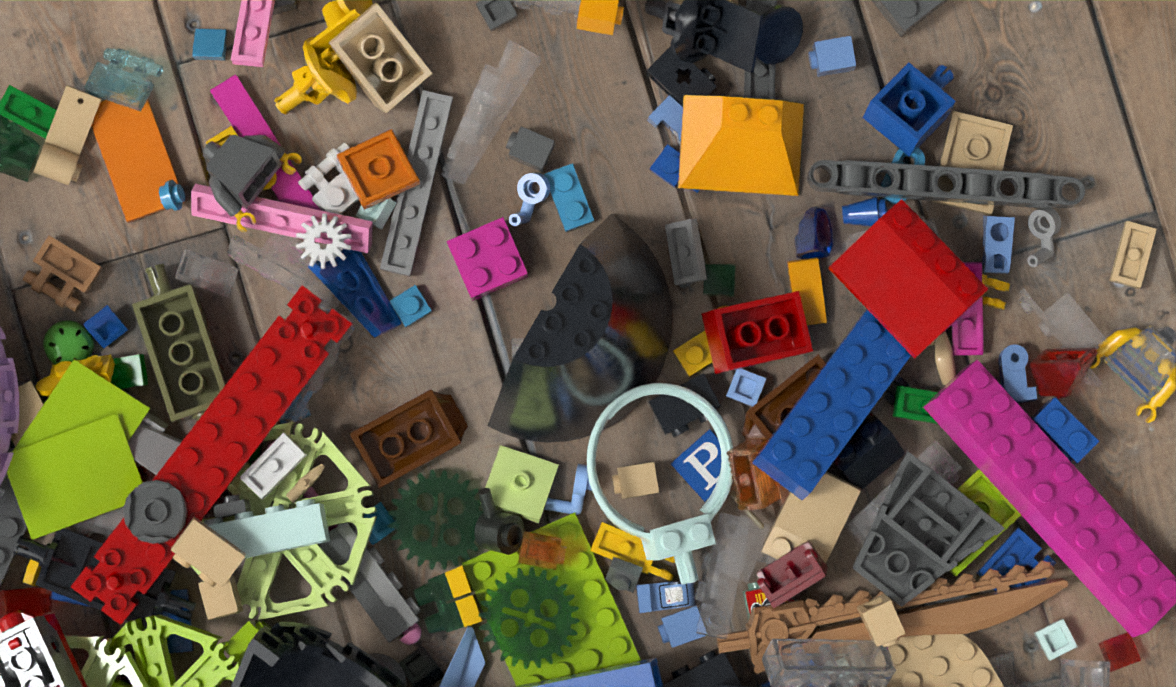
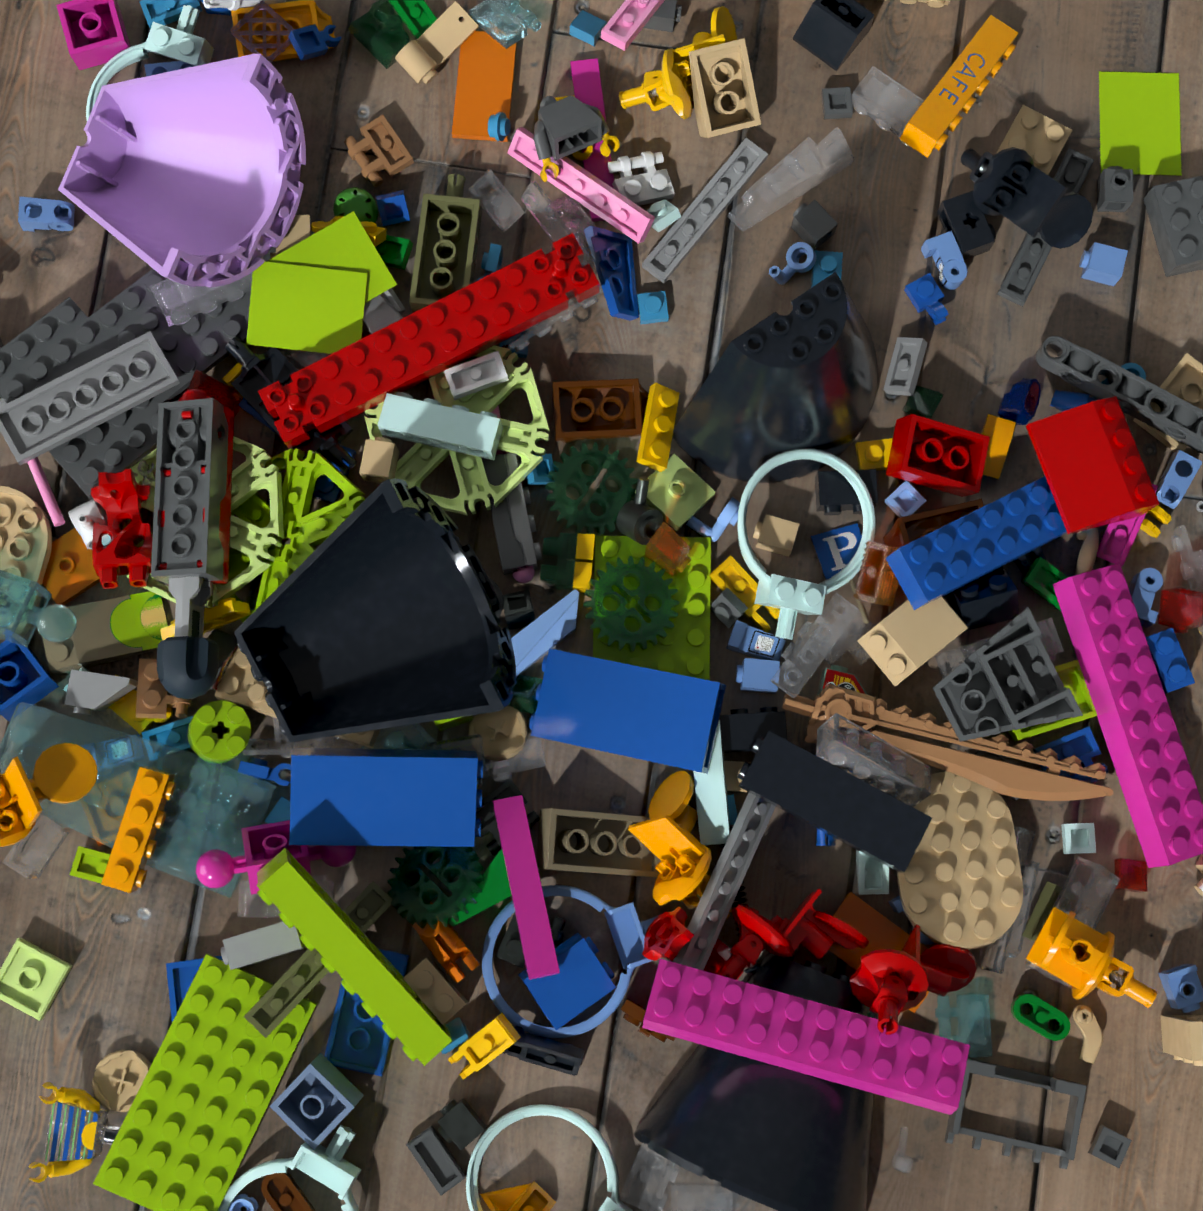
camera: 25 degrees right, 5 degrees down
dark grey tile [123,480,188,544] -> none
tan brick [171,516,246,587] -> none
dark grey plate [213,494,251,518] -> none
tan helmet [286,464,325,503] -> none
white gear [296,213,352,269] -> none
orange plate [336,129,420,210] -> none
dark pink brick [446,217,528,301] -> none
light orange slope [678,95,804,196] -> none
dark red hinge [756,540,828,609] -> none
tan brick [857,594,906,647] -> none
blue brick [863,62,956,157] -> none
none -> dark azure plate [476,243,503,281]
none -> yellow plate [636,382,680,472]

